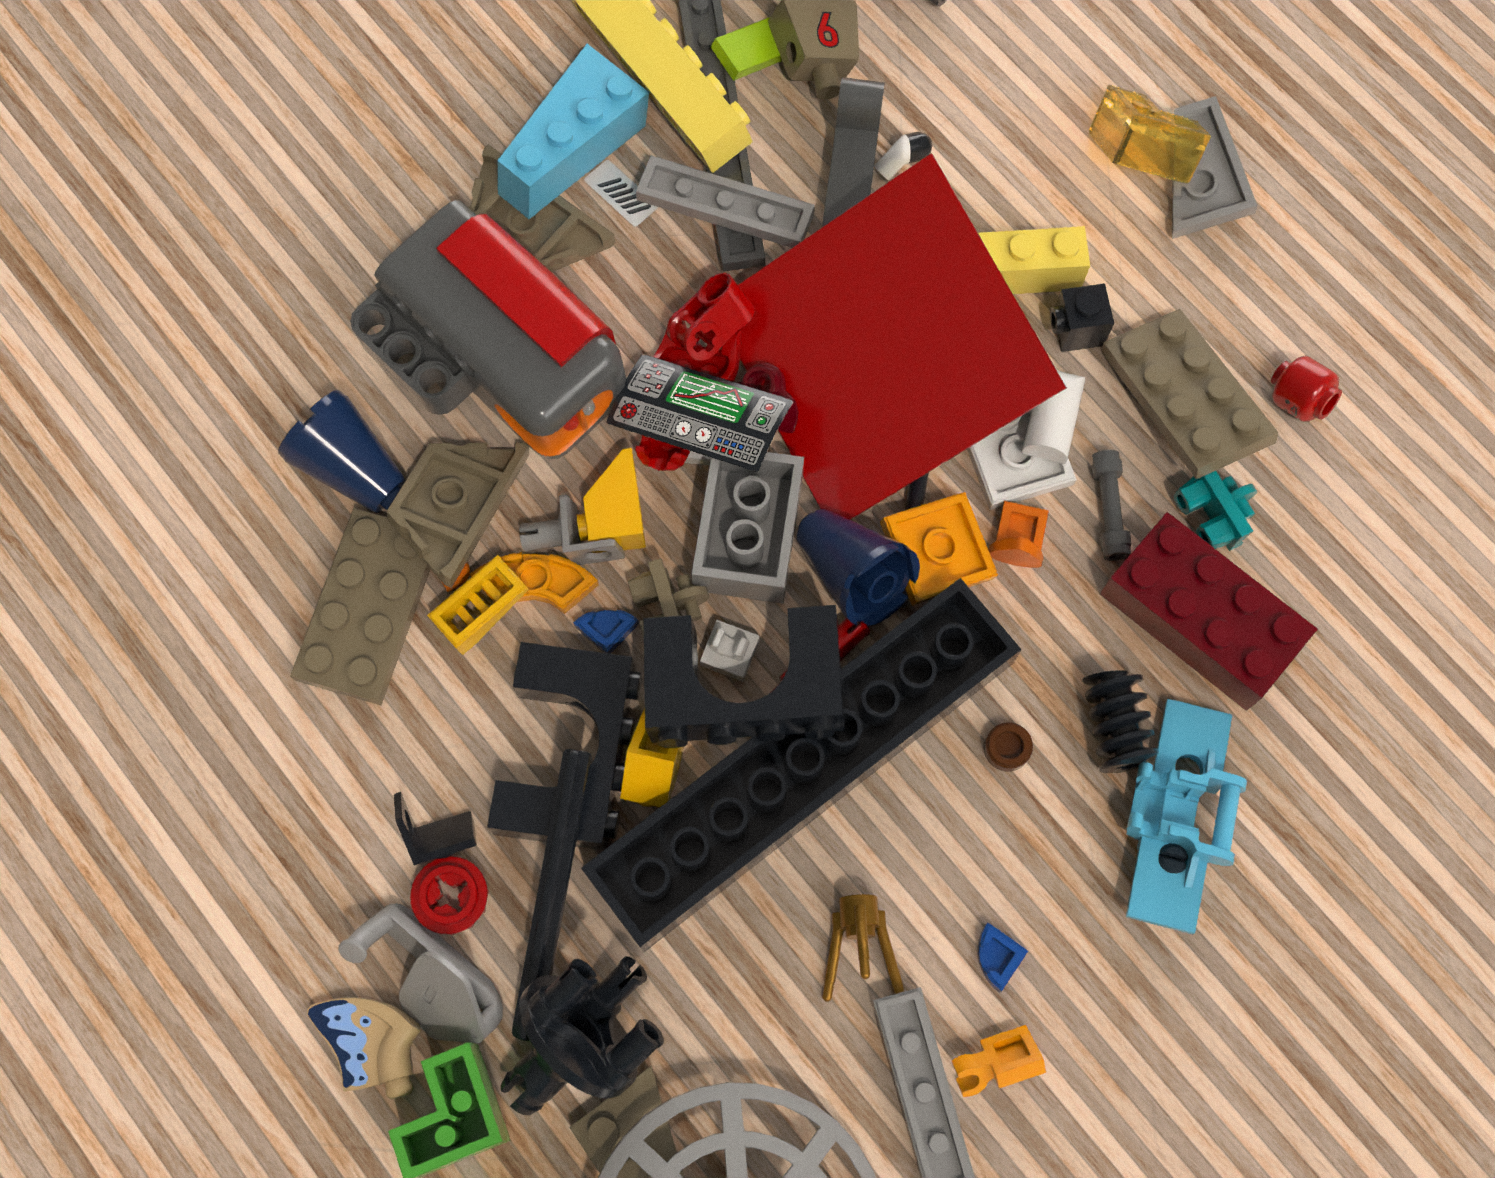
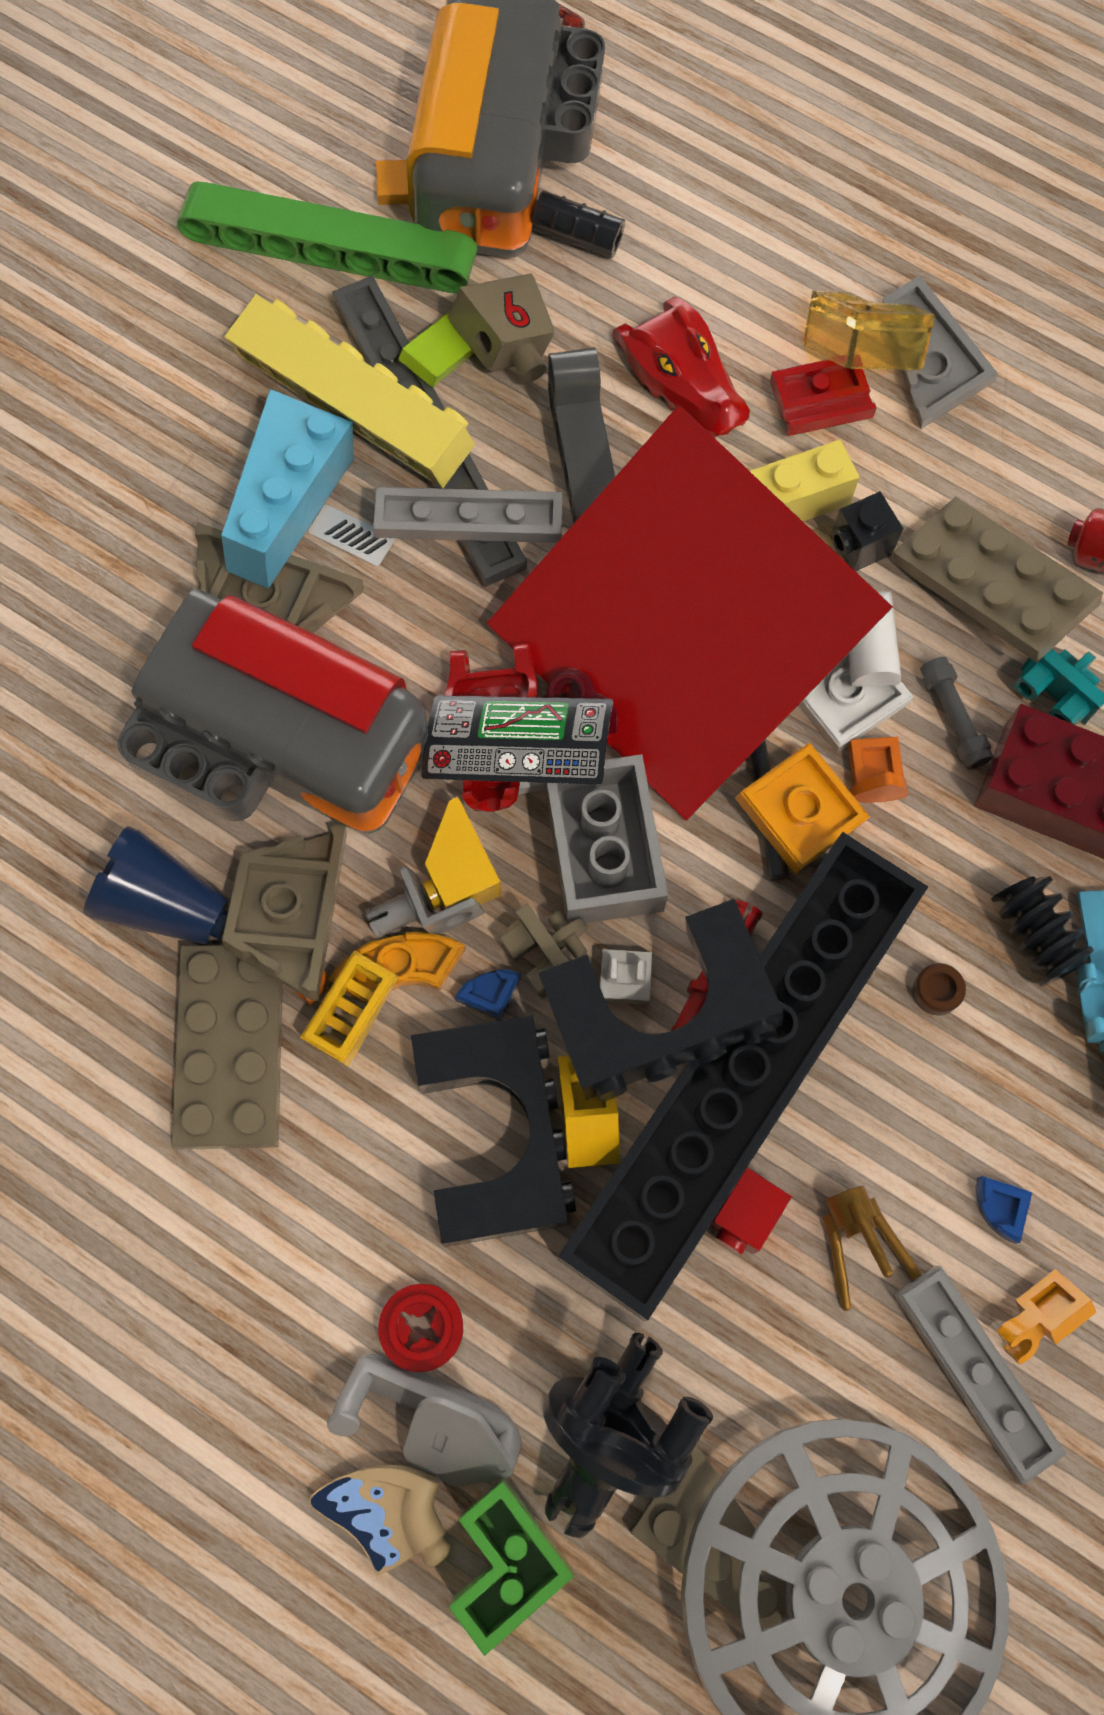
camera: 20 degrees left, 0 degrees up
black bracket [394,792,477,865] -> none
black axle [512,749,592,1042] -> none
red piece [667,272,755,361] -> none
dark blue cone [797,509,920,626] -> none
white arm [874,132,933,180] -> none
none -> red animal [612,296,750,438]
none -> red brick [710,1168,792,1256]
none -> red plate [770,353,877,436]

